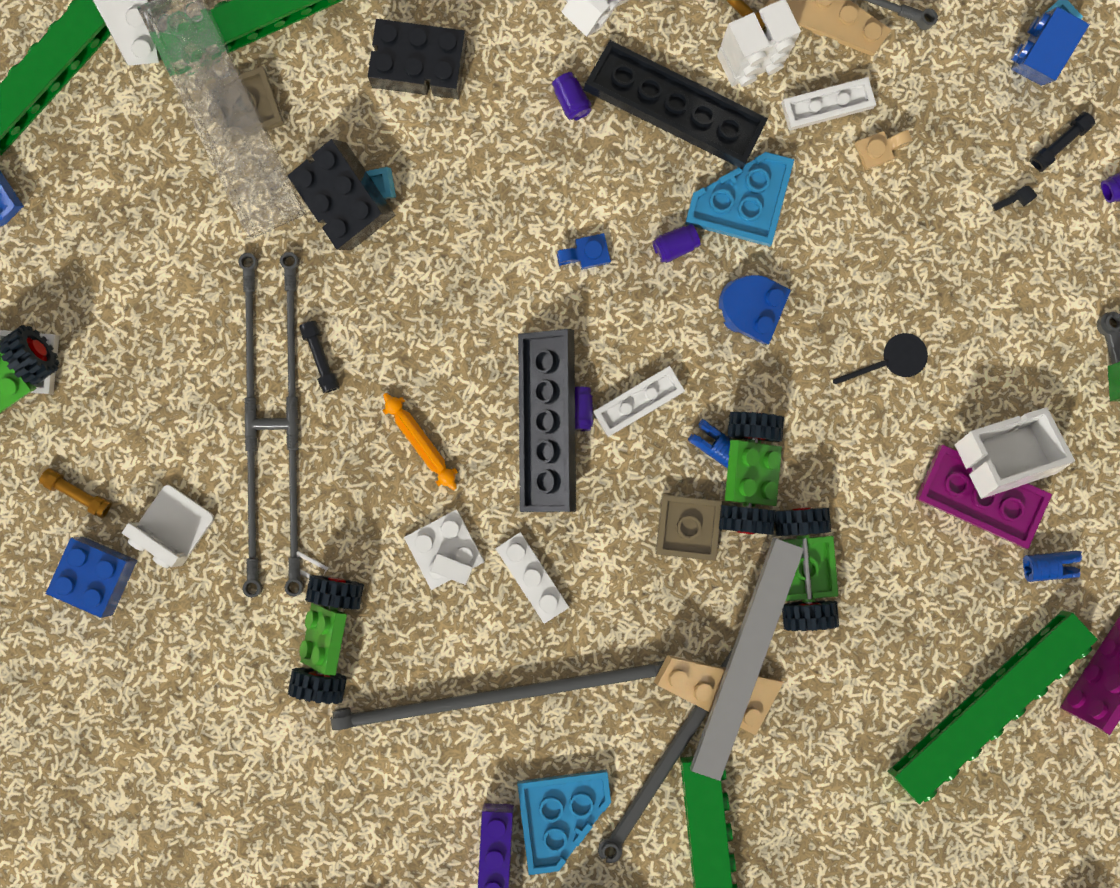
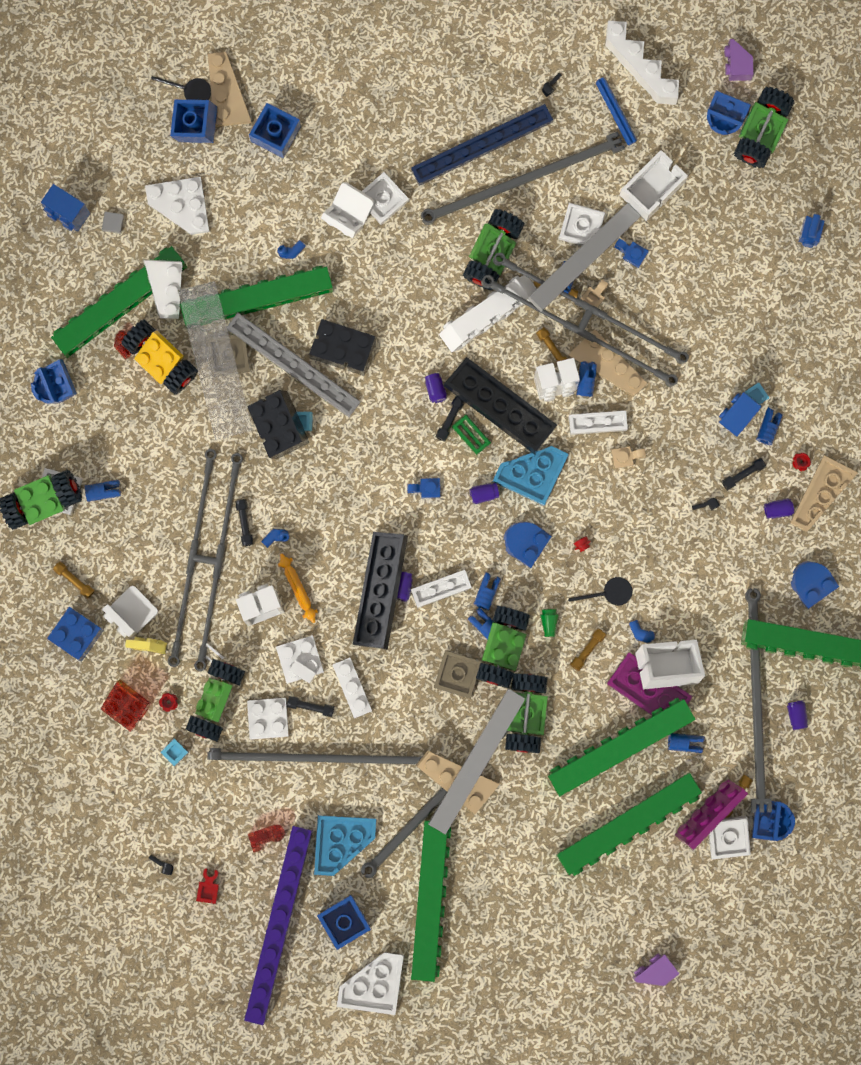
camera: 15 degrees right, 5 degrees down
none -> blue hinge [84,480,121,502]
none -> clear red plate [100,679,151,732]
none -> clear red arm [114,330,132,360]
none -> plate [121,319,198,395]
none -> light yellow hinge [125,637,167,654]
none -> red plate [159,693,178,712]
none -> medium azure plate [160,739,189,766]
none -> light grey tile [226,313,361,417]
none -> white piece [235,584,285,626]
none -> white plate [247,698,289,740]
none -> clear red leg [248,825,285,853]
none -> blue arm [261,529,290,548]
none -> black bar [287,696,335,718]
none -> black bar [435,396,465,442]
none -> green tile [452,415,491,455]
none -> blue hinge [473,572,501,610]
none -> green cone [540,609,559,637]
none -> green brick [548,698,696,797]
none -> pearl gold bar [570,628,607,672]
none -> red plate [573,536,591,552]
none -> blue hinge [576,361,597,397]
none -> blue arm [629,620,655,643]
none -> blue hinge [756,407,783,445]

